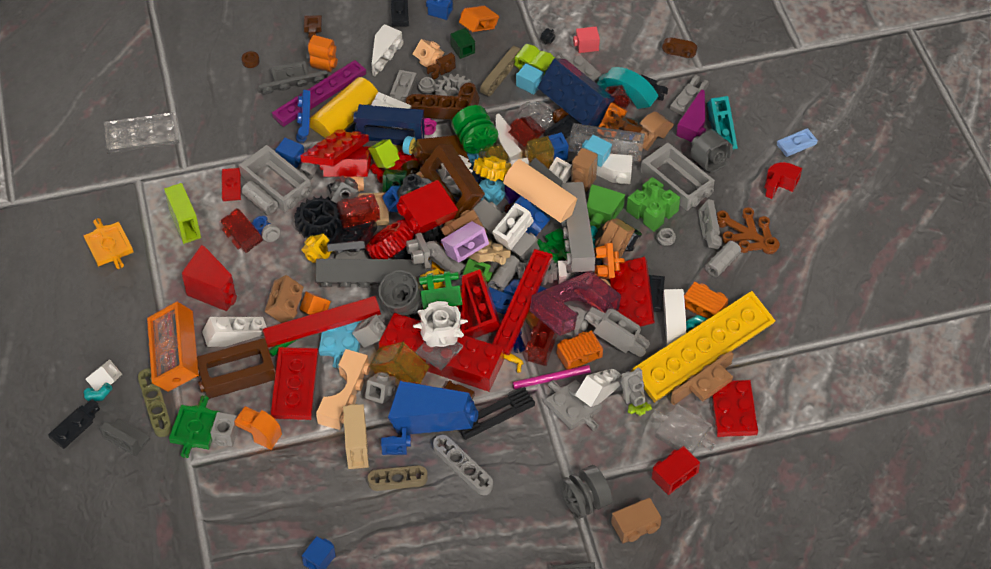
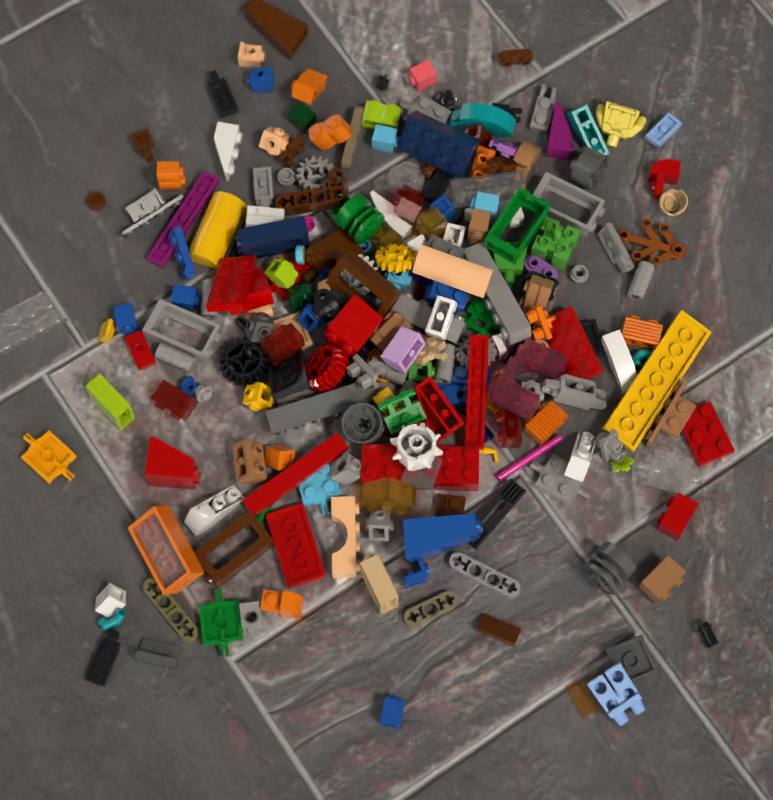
camera: 20 degrees left, 15 degrees up
none -> yellow slope [98,318,115,343]
none -> blue brick [113,303,138,334]
none -> orange brick [308,115,352,151]
none -> black plant [436,90,458,111]
none -> reddish brown slope [477,613,521,647]
none -> green piece [483,188,551,264]
none -> medium lavender plate [489,137,520,158]
none -> medium lavender plate [524,255,558,279]
none -> light yellow torso [595,98,651,148]
none -> tan hair [659,188,688,217]

